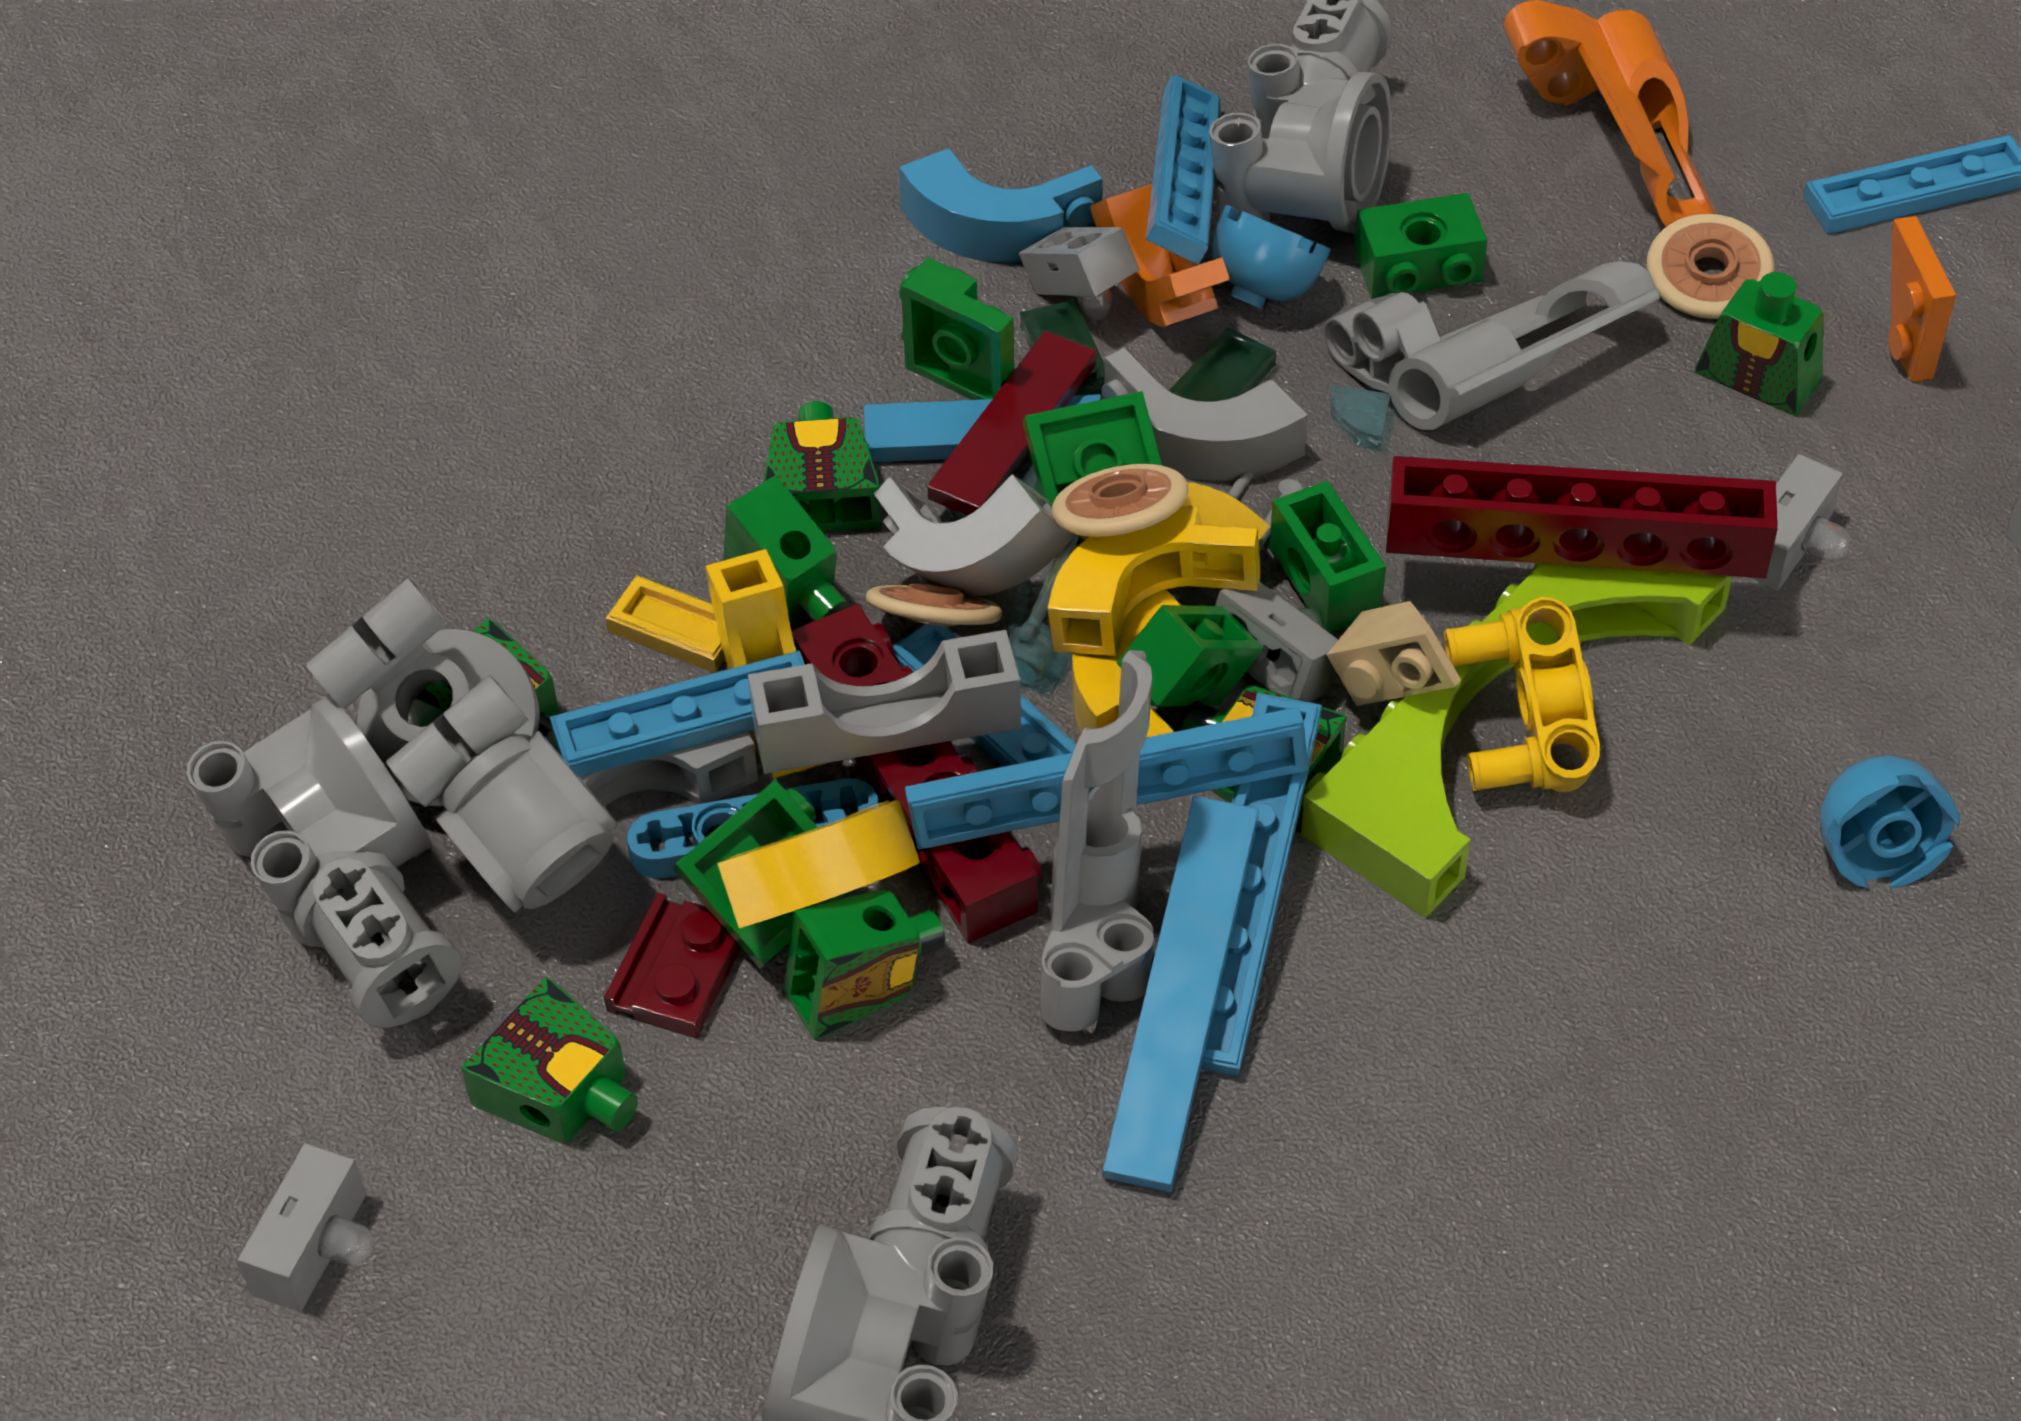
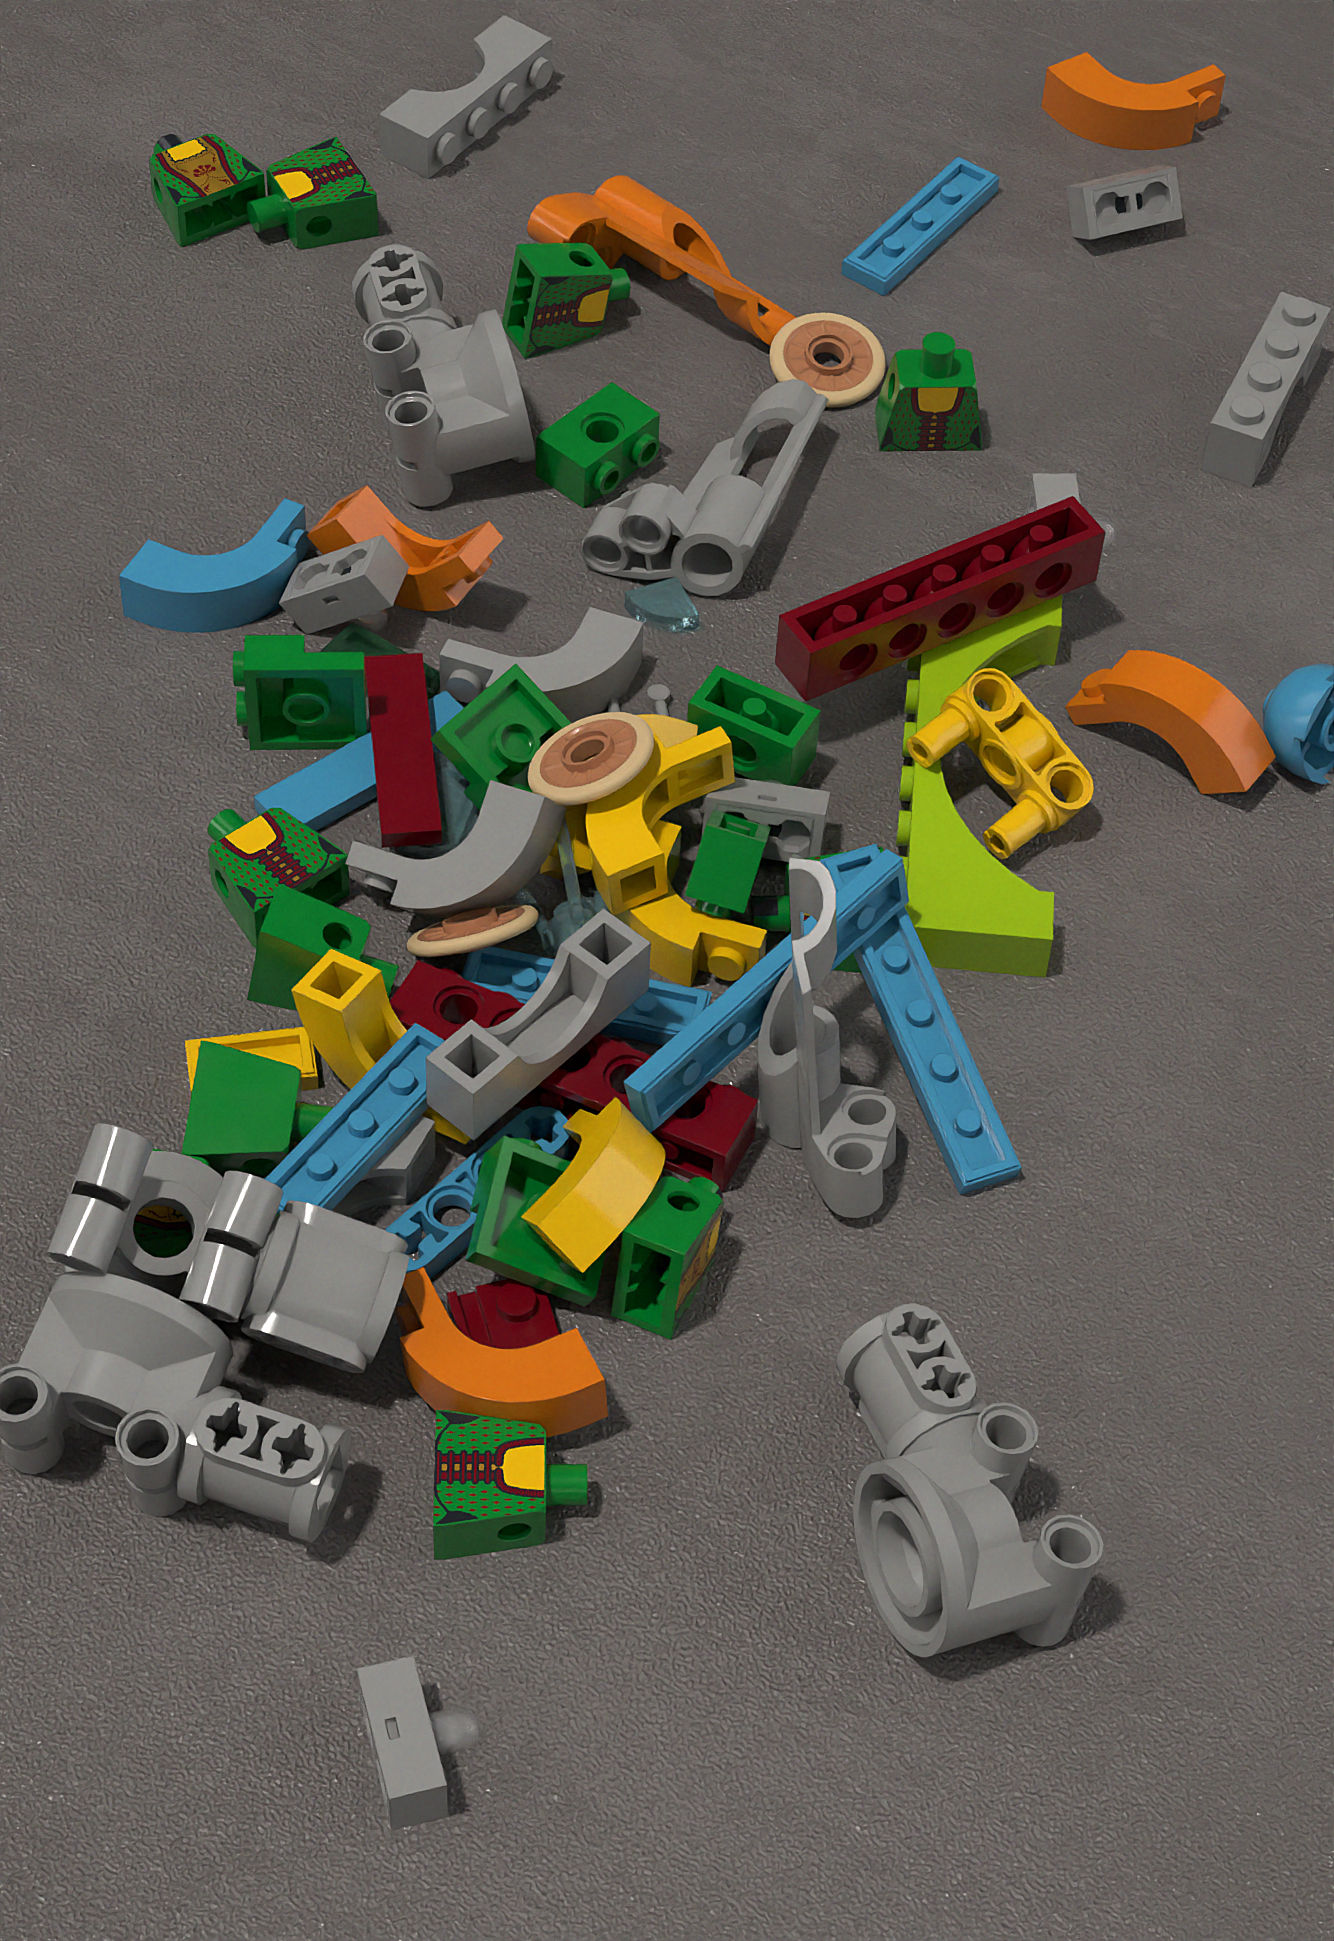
camera: 40 degrees left, 0 degrees up
dark azure tile [1103,796,1259,1193] -> none
dark azure tile [1146,75,1221,265] -> none
clear green tile [1169,327,1276,402] -> none
dark azure cylinder [1212,204,1331,309] -> none
tan slope [1326,601,1461,706] -> none
orange wing [1888,216,1956,382] -> none
none -> green torso [182,1041,334,1177]
none -> orange arch [394,1267,608,1437]
none -> green torso [502,243,630,359]
none -> orange arch [1065,650,1276,794]

